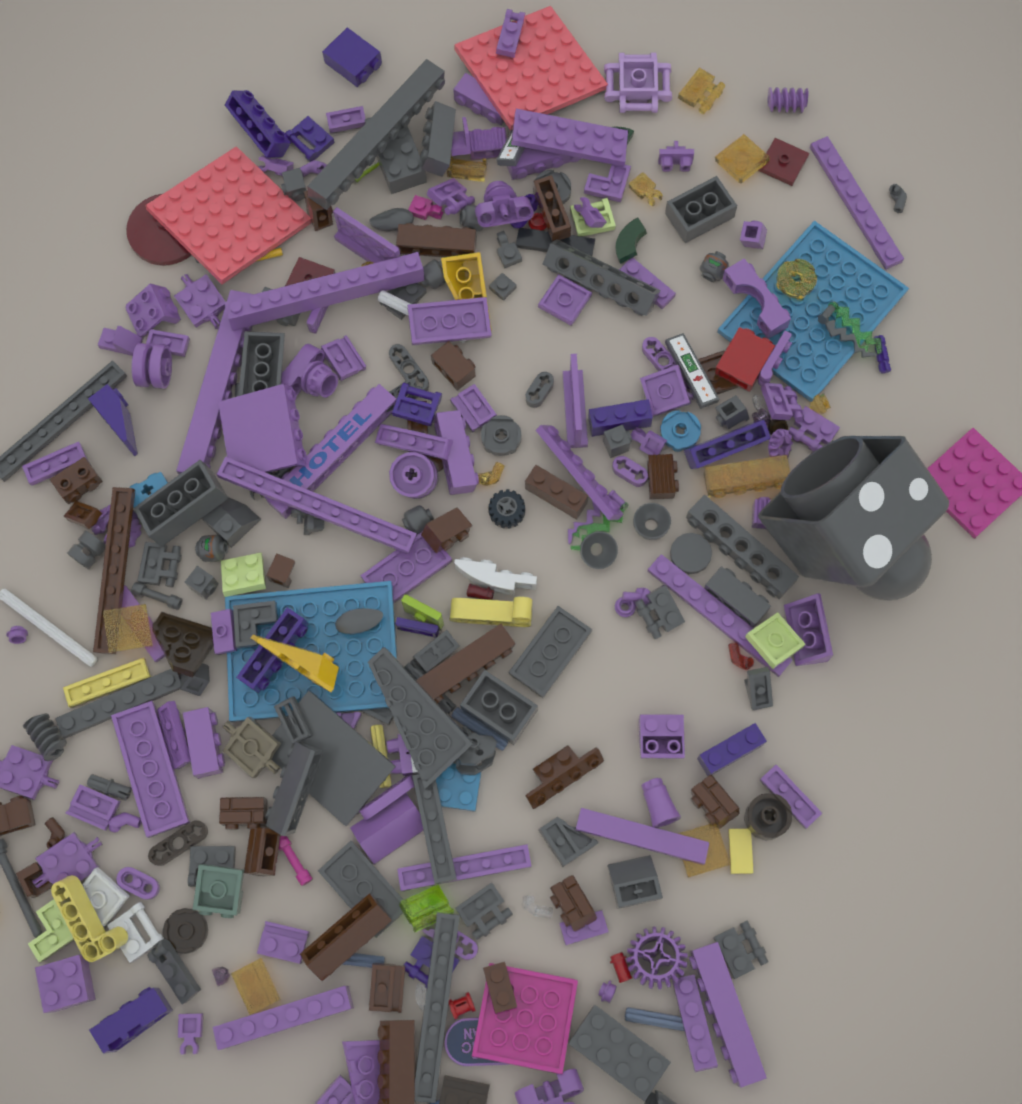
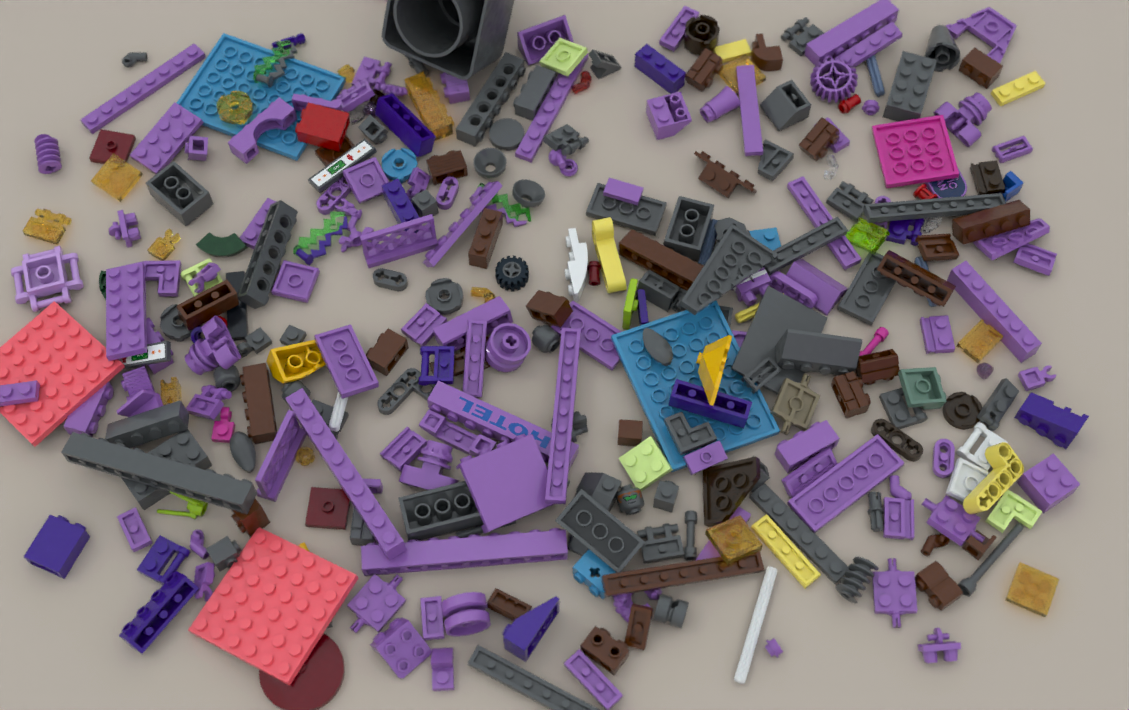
camera: 110 degrees left, 10 degrees down
reddish brown plate [483,962,517,1014] -> none
dark grey head [700,251,729,282] -> none
none -> medium lavender plate [130,102,204,174]
none -> piece [293,212,348,265]
none -> medium lavender piece [335,198,374,253]
none -> medium lavender slope [419,409,497,457]
none -> reddish brown plate [487,588,532,621]
none -> medium lavender tile [603,178,644,206]
none -> reddish brown brick [751,33,783,71]

